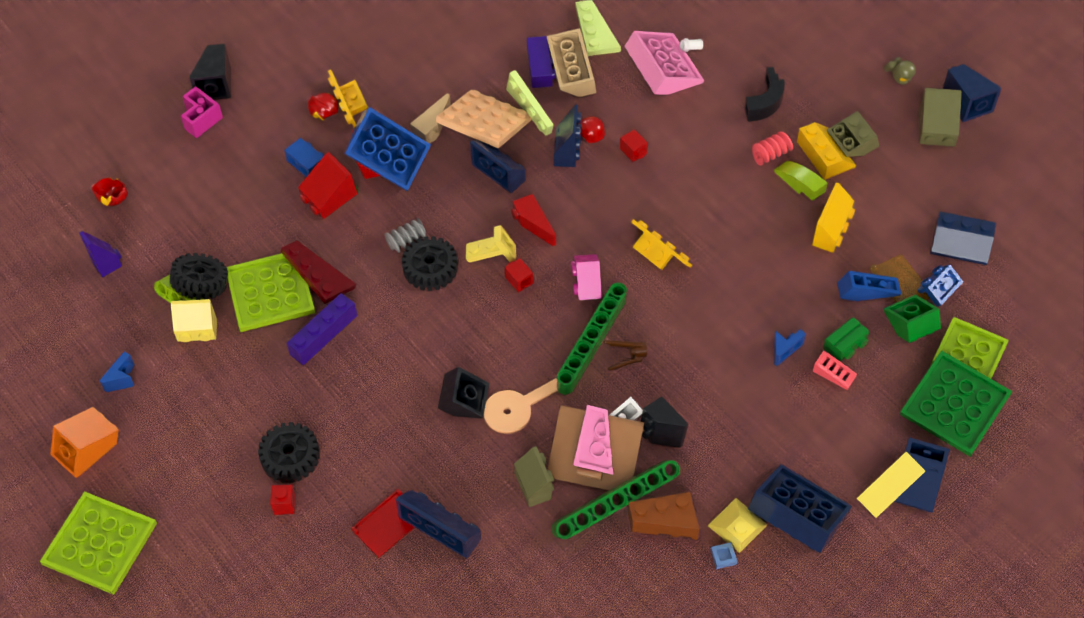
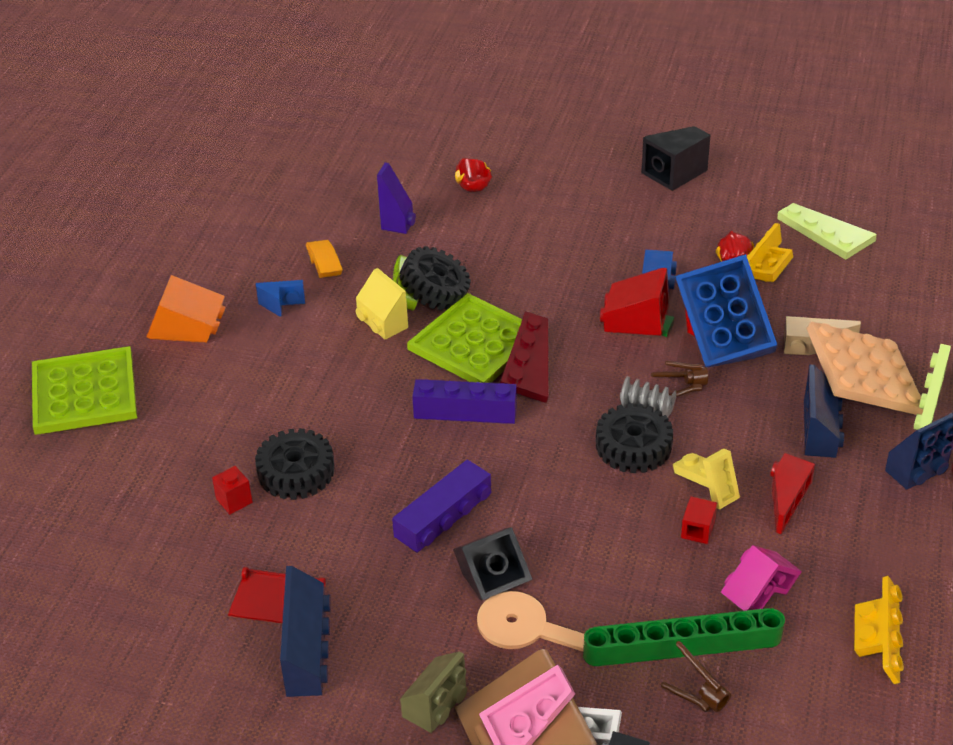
camera: 55 degrees right, 15 degrees down
dark pink brick [181,86,223,138] -> none
none -> light orange slope [306,240,343,278]
none -> dark purple brick [392,459,491,553]
none -> reddish brown plant [651,361,708,397]
none -> yellowish green wing [777,203,877,260]

